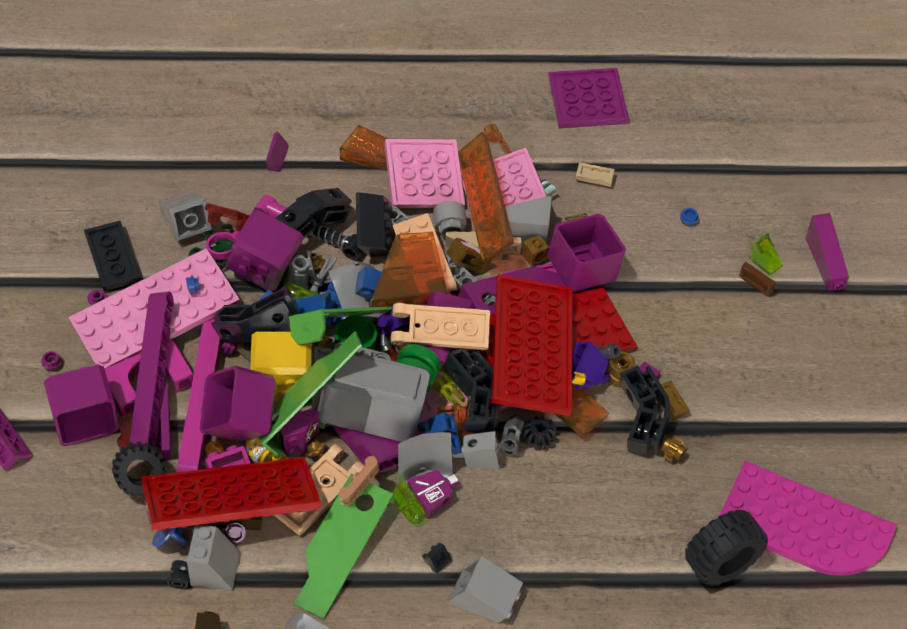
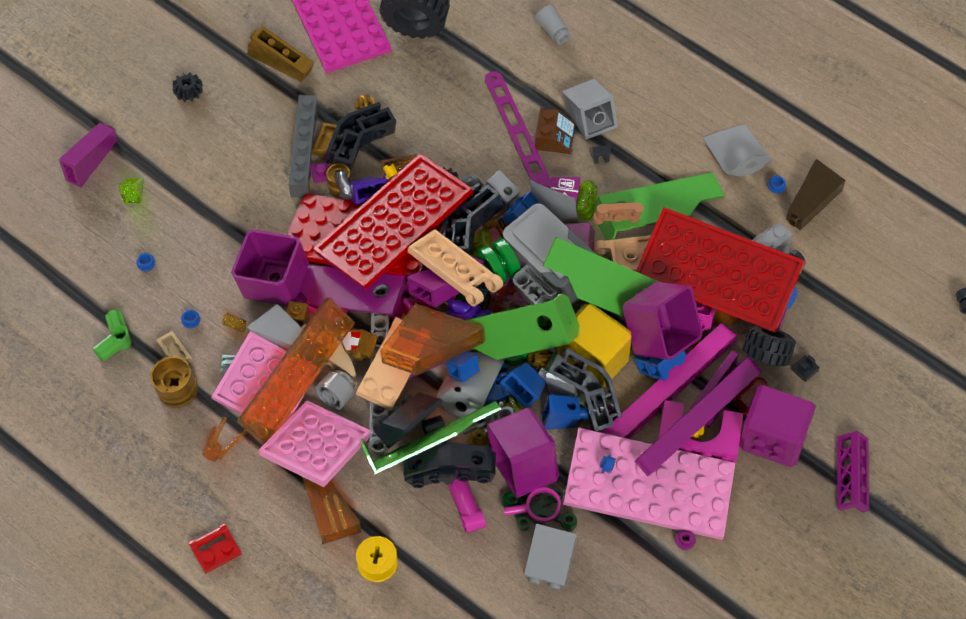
camera: 135 degrees left, 5 degrees up
magenta plate [41,351,62,370] -> none
black plate [84,221,140,291] -> none
clear red piece [205,203,250,232] -> none
magenta slope [266,132,289,172] -> none
magenta tile [548,68,629,129] -> none
reddish brown tile [739,262,776,297] -> none
none -> bright green piece [93,309,131,362]
none -> pearl gold wheel [150,356,198,408]
none -> black gear [172,72,203,102]
none -> blue plate [181,310,201,328]
none -> red plate [188,523,242,574]
none -> pearl gold slope [247,26,314,82]
none -> dark grey arch [289,95,319,198]
none -> yellow piece [356,536,398,582]
none -> bright green piece [360,401,501,474]
none -> magenta piece [485,71,550,187]
none -> reddish brown slope [535,108,576,154]
none -> black tile [791,355,820,382]

